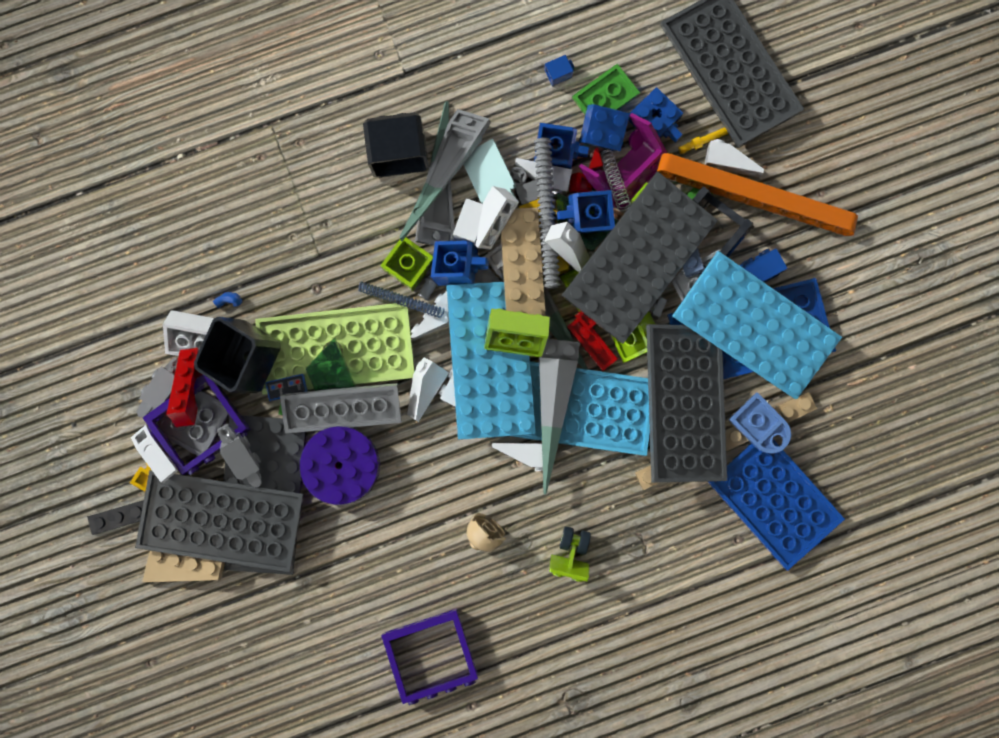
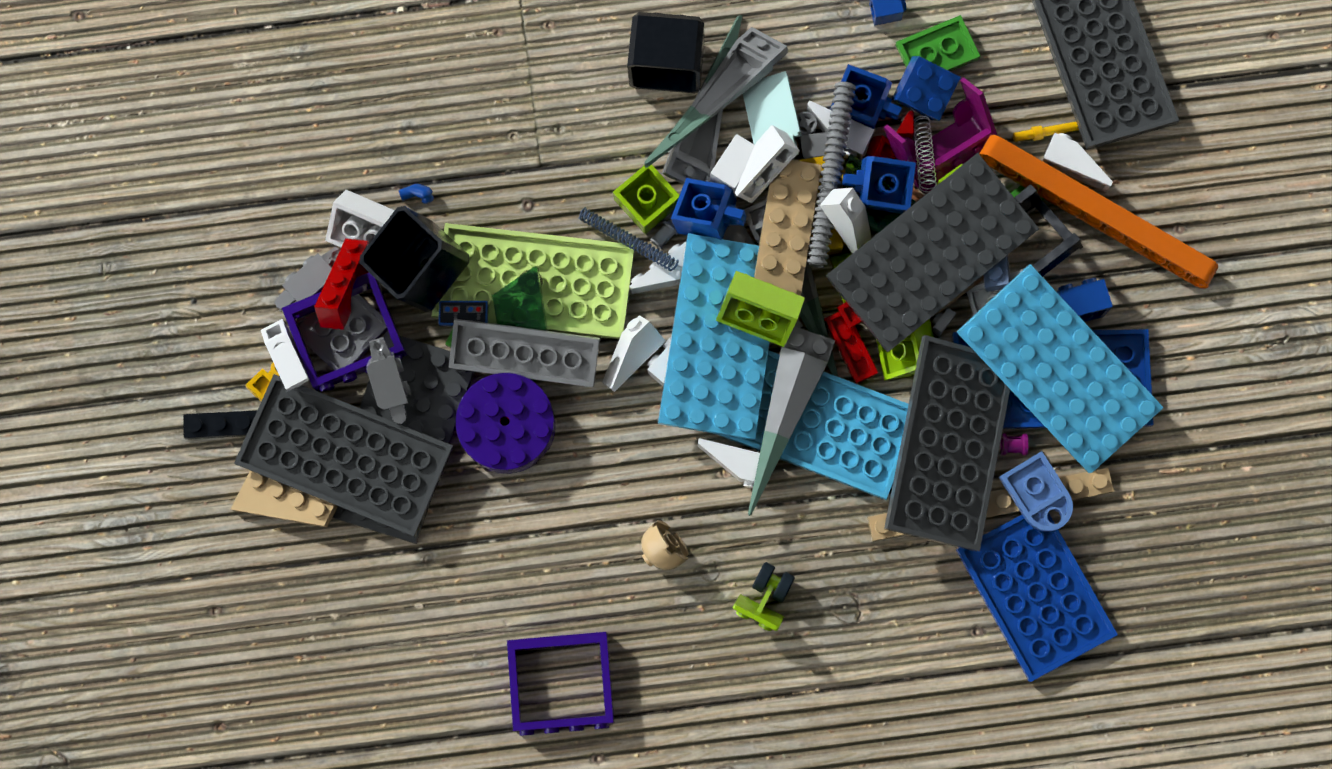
camera: 15 degrees right, 5 degrees down
blue hinge [628,87,683,143] -> none
none -> magenta bush [1000,434,1028,456]

